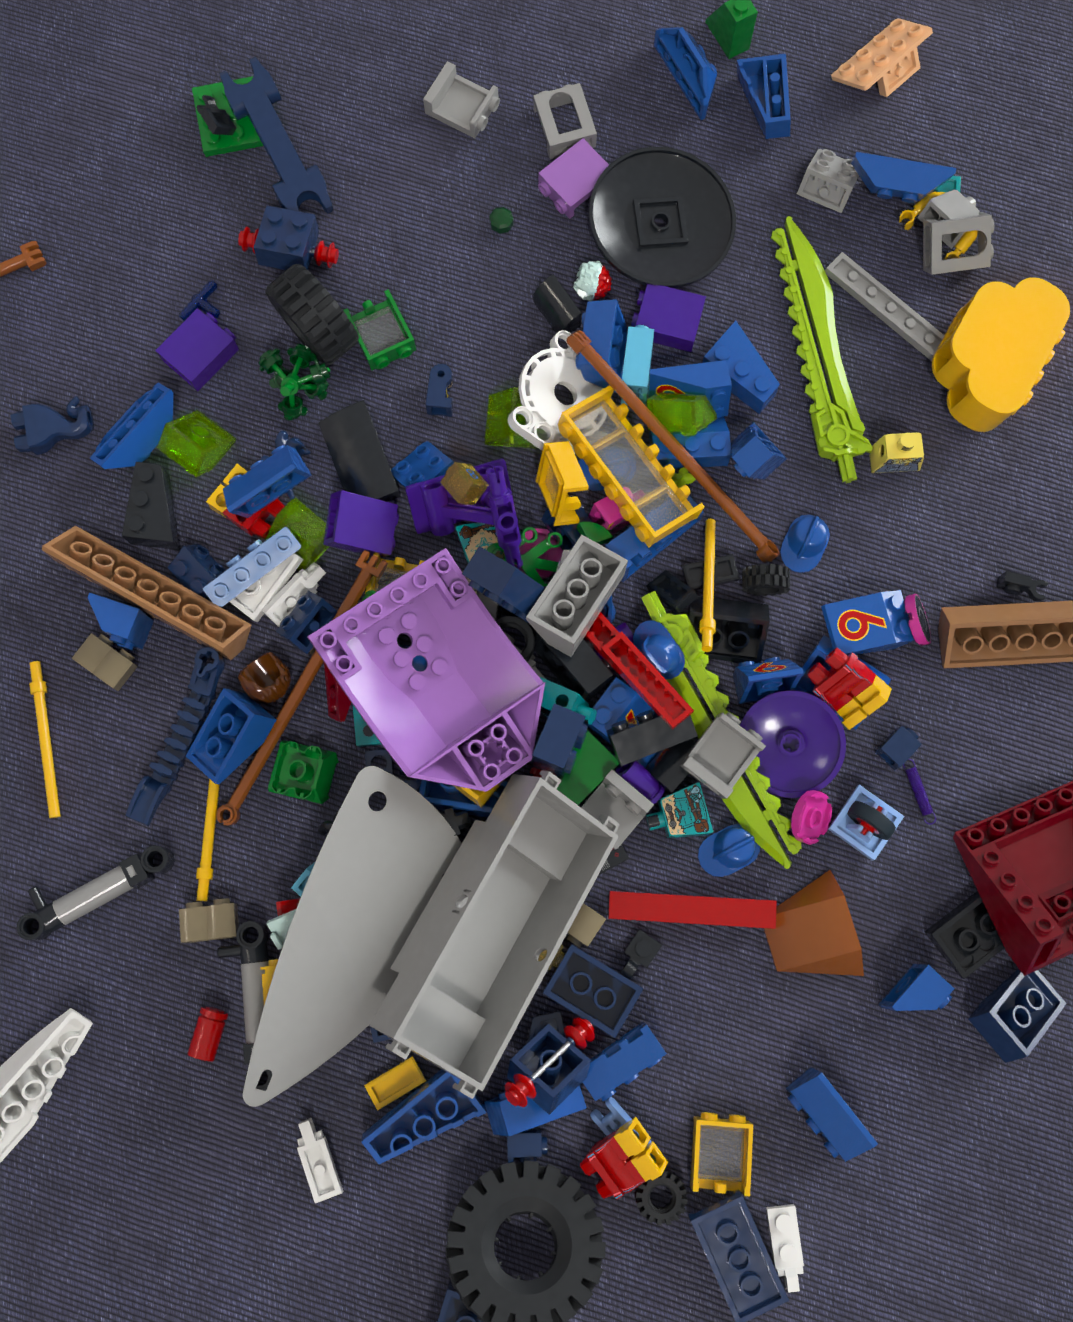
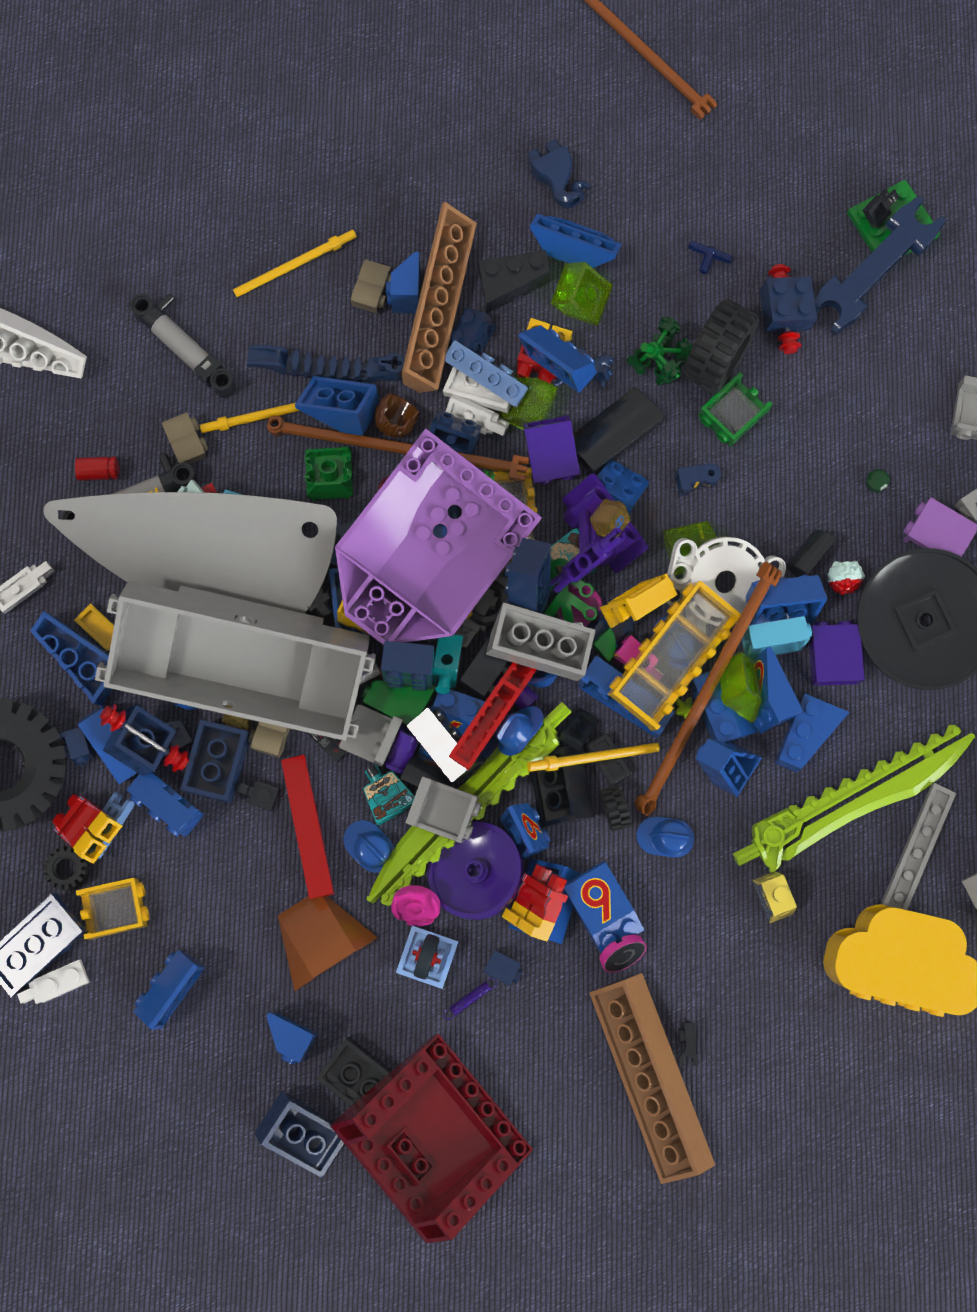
camera: 70 degrees right, 0 degrees up
dark purple brick [155,308,239,392] -> none

